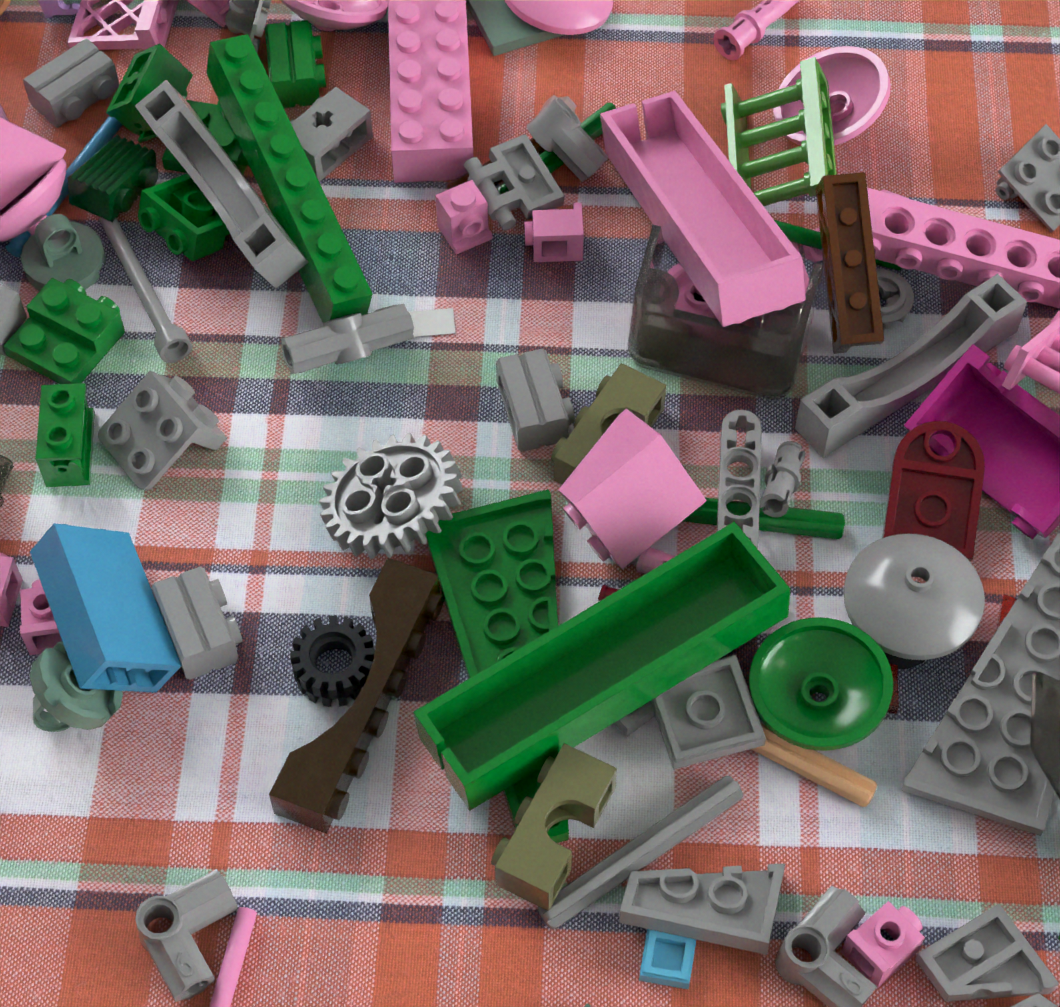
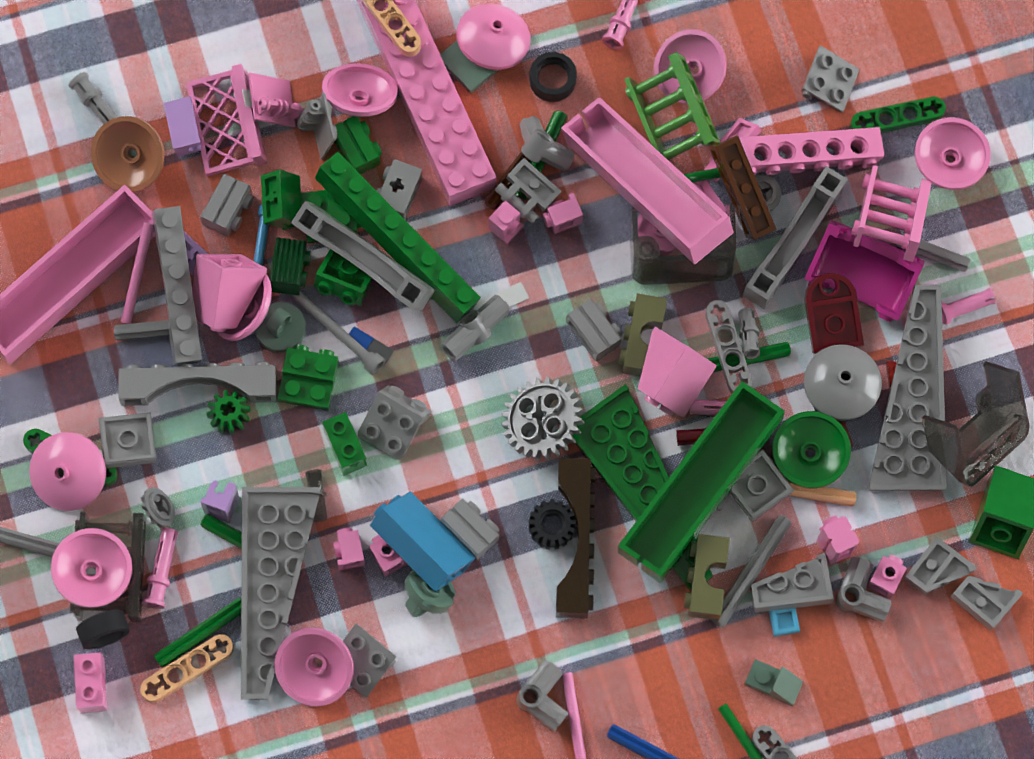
camera: 25 degrees left, 15 degrees up
none -> sticker [349,326,394,366]
none -> black tyre [529,51,577,102]
none -> bright pink brick [817,515,859,564]

